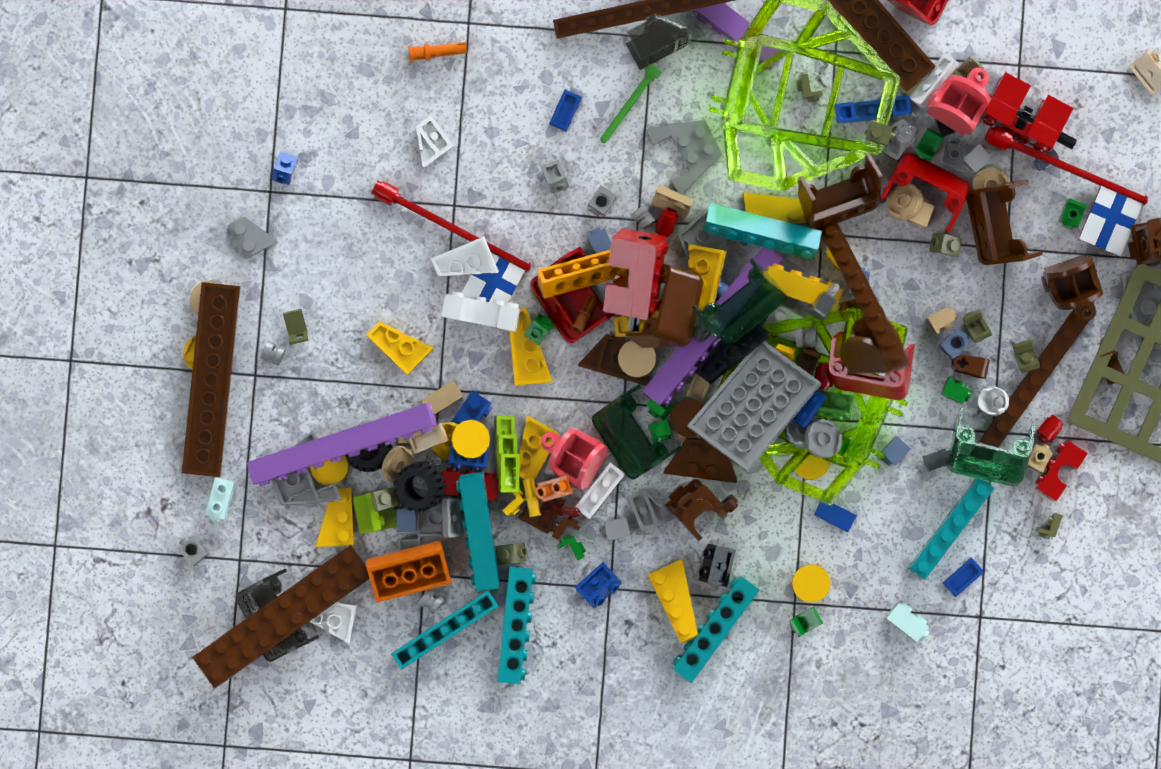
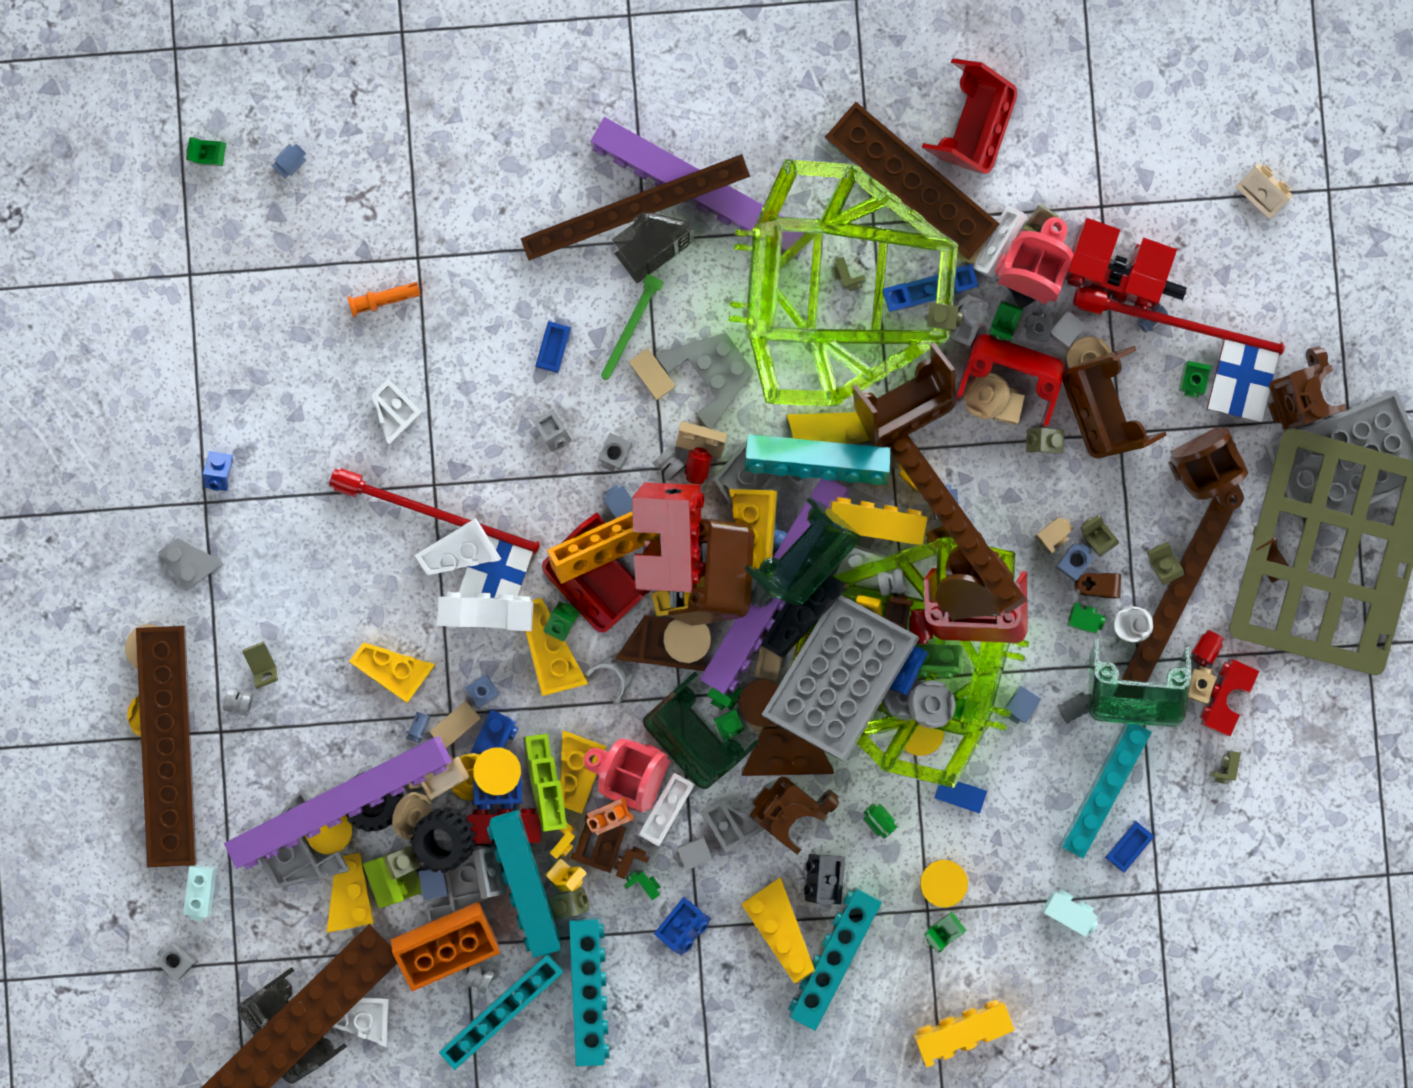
camera: 10 degrees left, 0 degrees up
yellow axle [523,478,541,517] -> none
clear red piece [542,501,581,517] -> none
dark orange axle [571,296,598,333] -> none
dark grey piece [807,284,840,320] -> none
none -> sand blue pin [406,711,431,743]
none -> sand blue brick [465,675,500,708]
none -> yellow bracket [545,859,586,892]
none -> light grey helmet [584,656,634,705]
none -> tan tile [629,348,676,400]
none -> green brick [863,803,898,839]
none -> yellow wedge [913,999,1015,1068]

